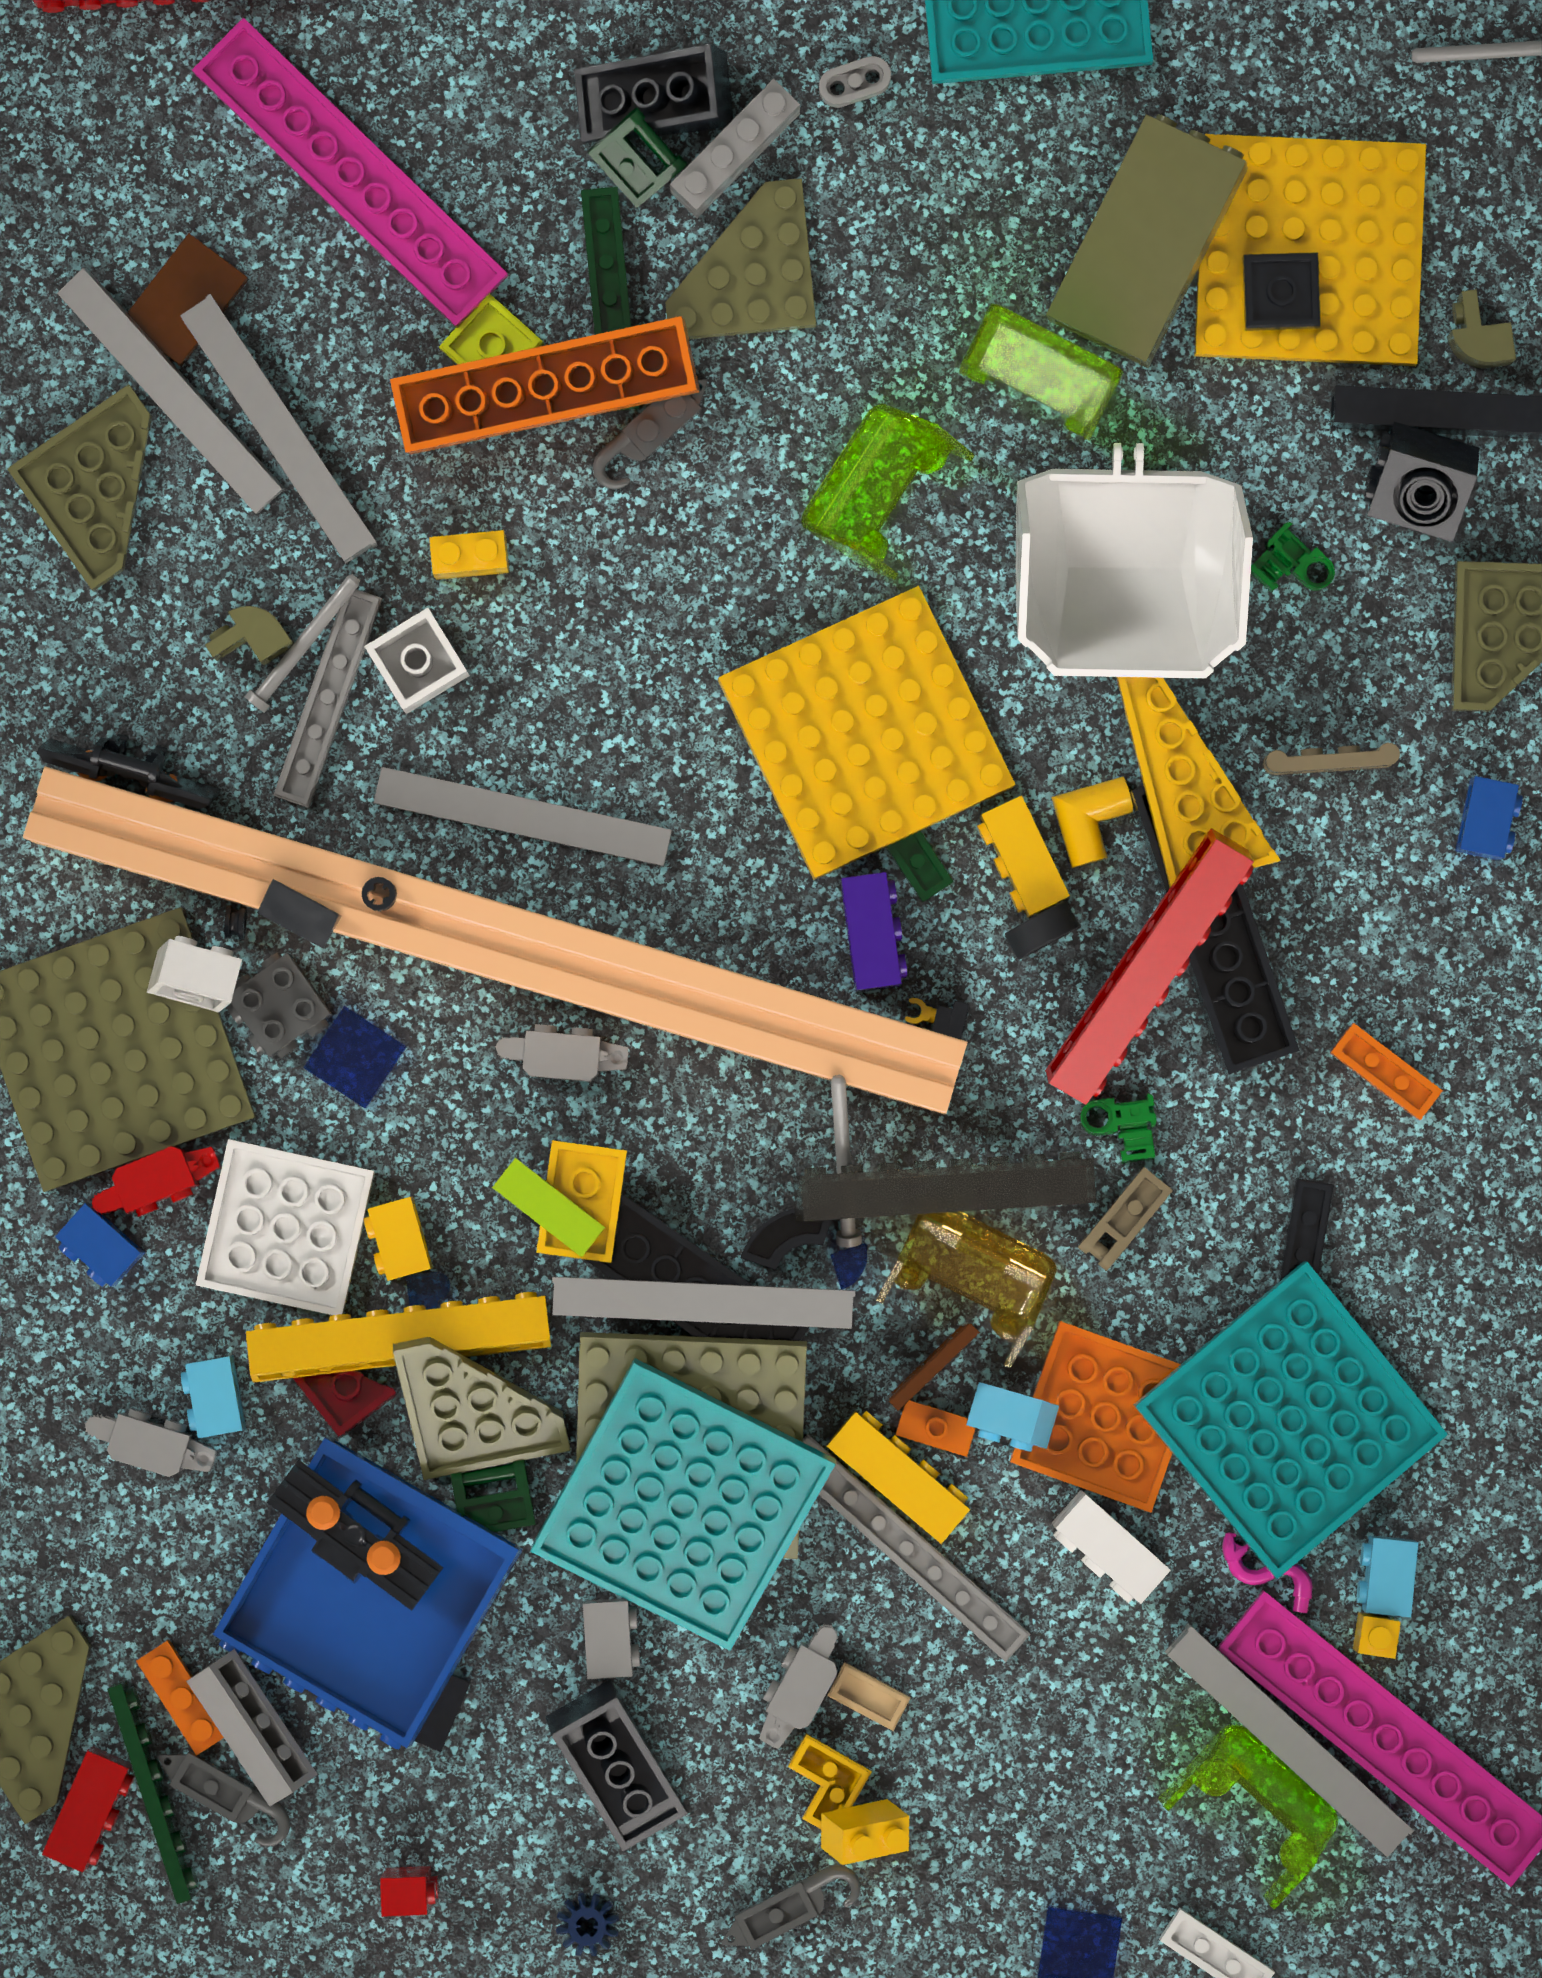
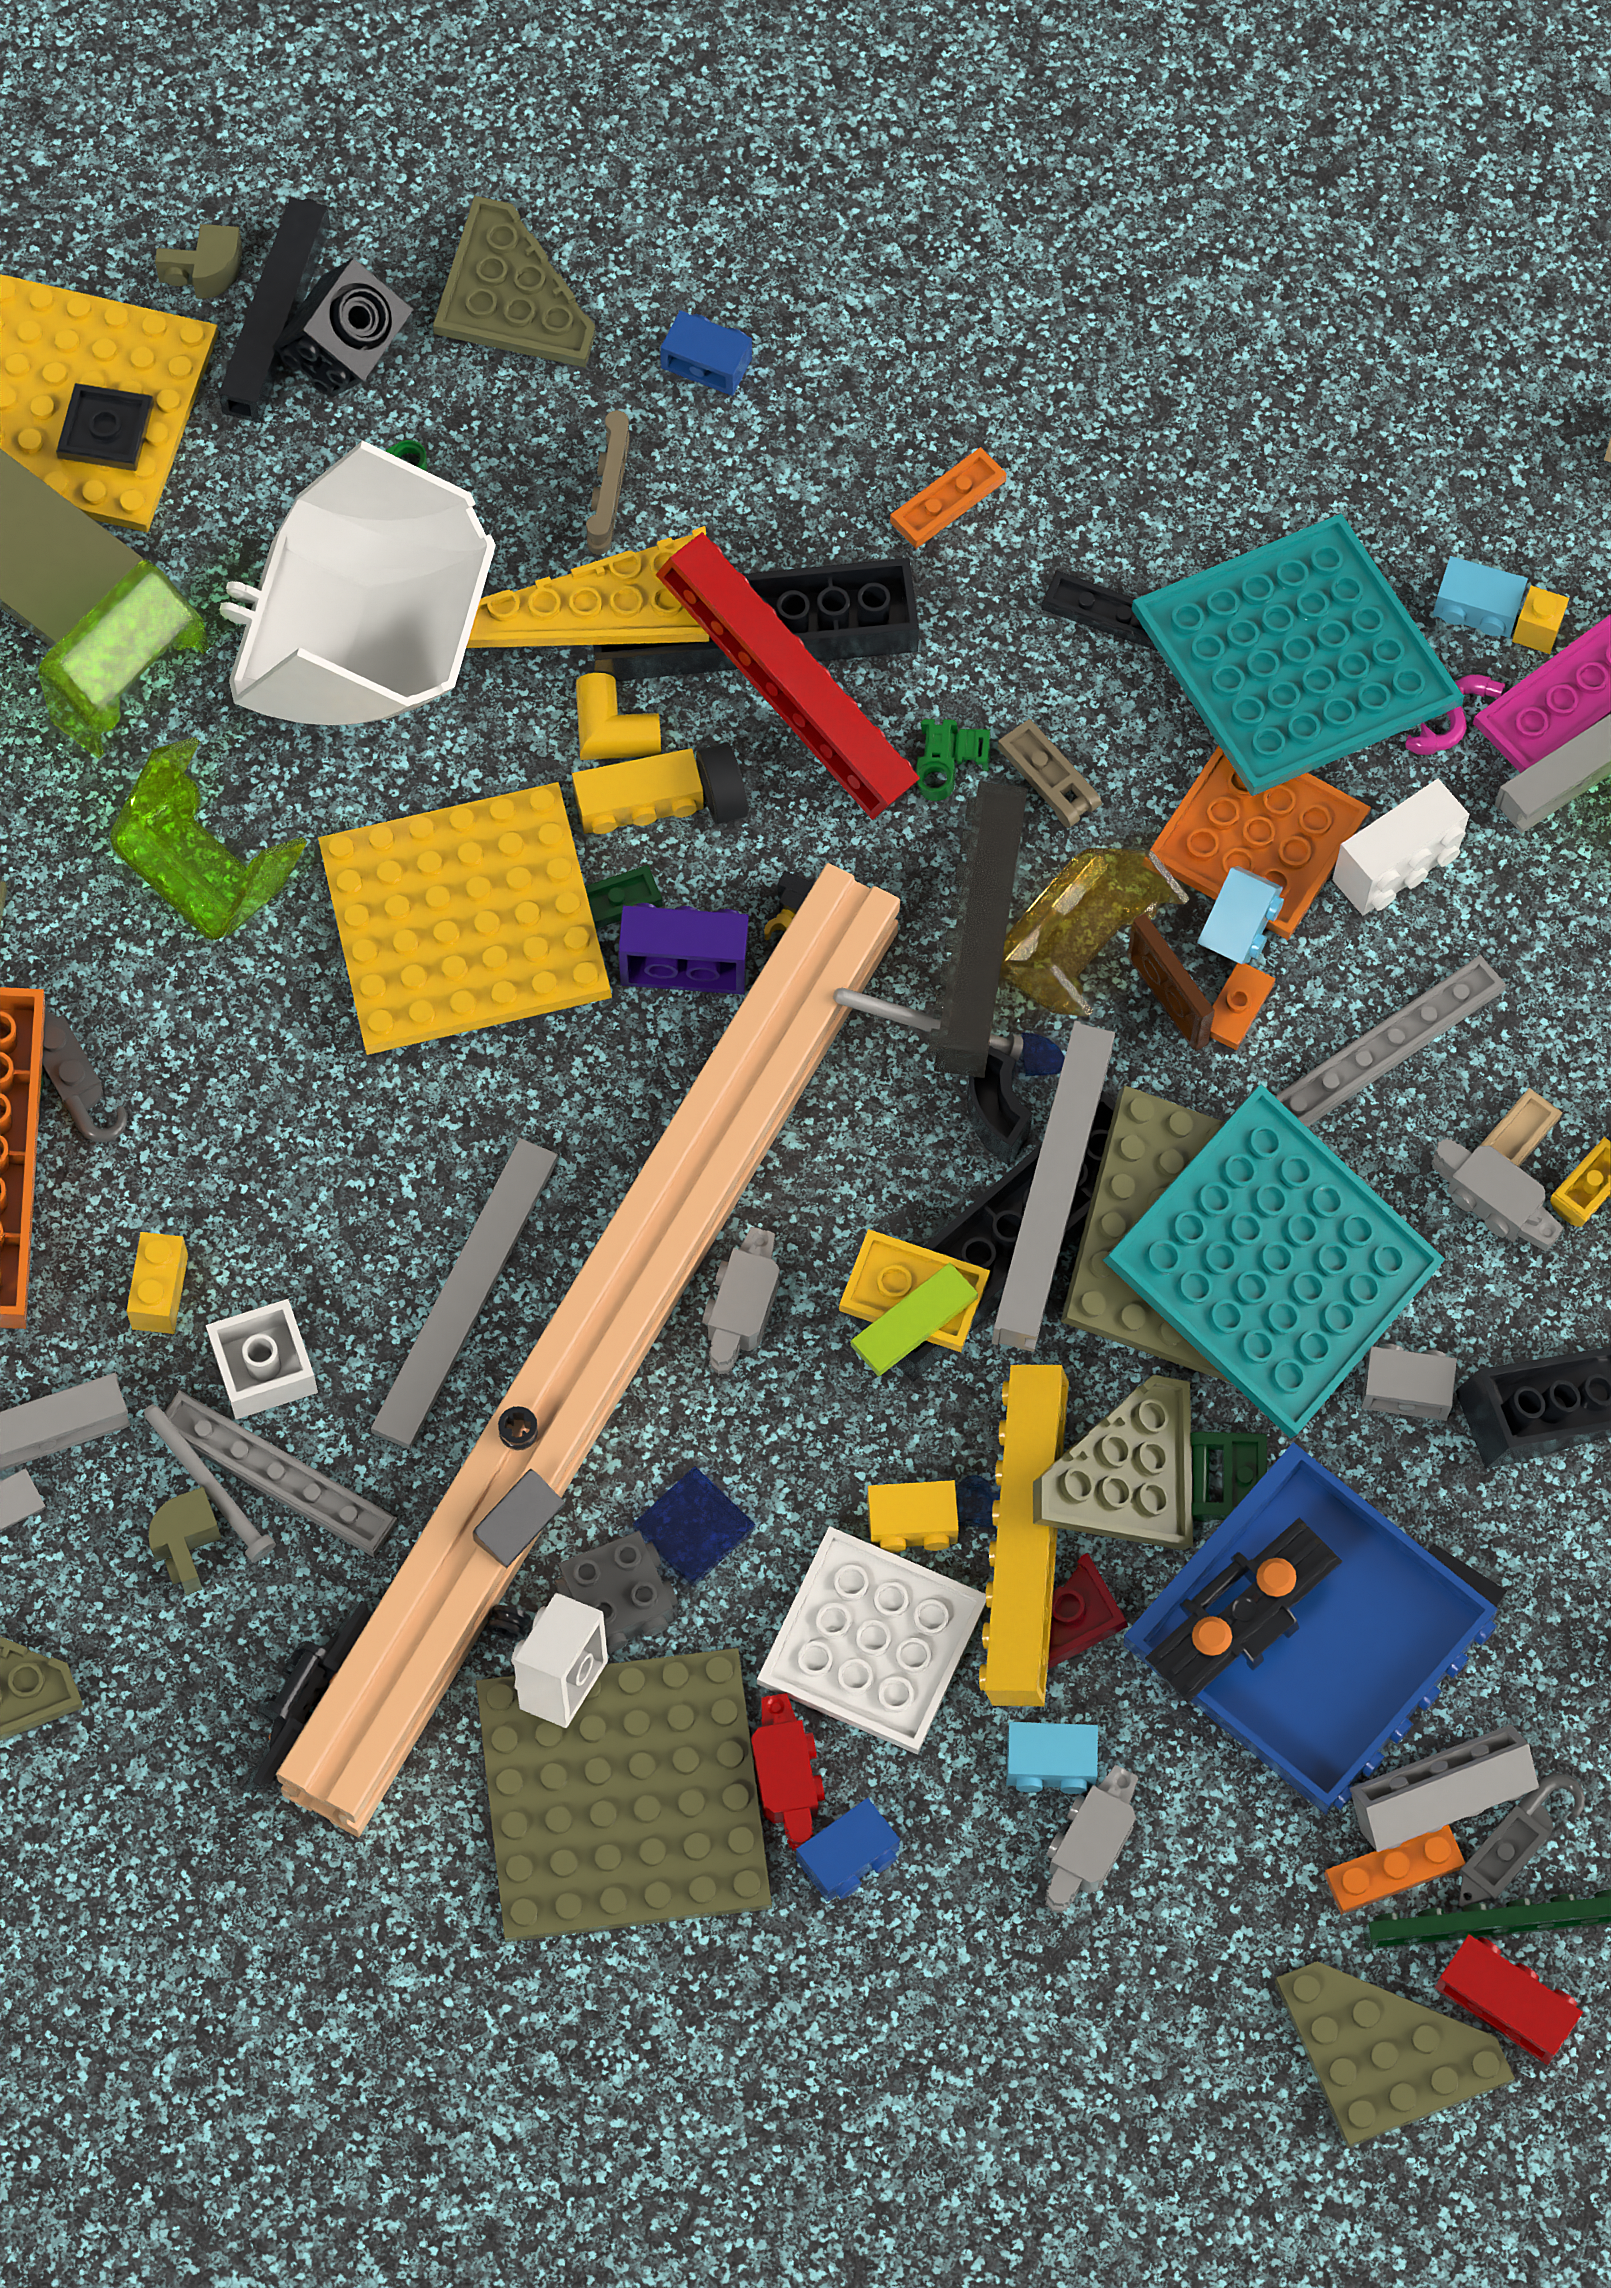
camera: 80 degrees left, 20 degrees down
yellow brick [826,1411,970,1544] -> none

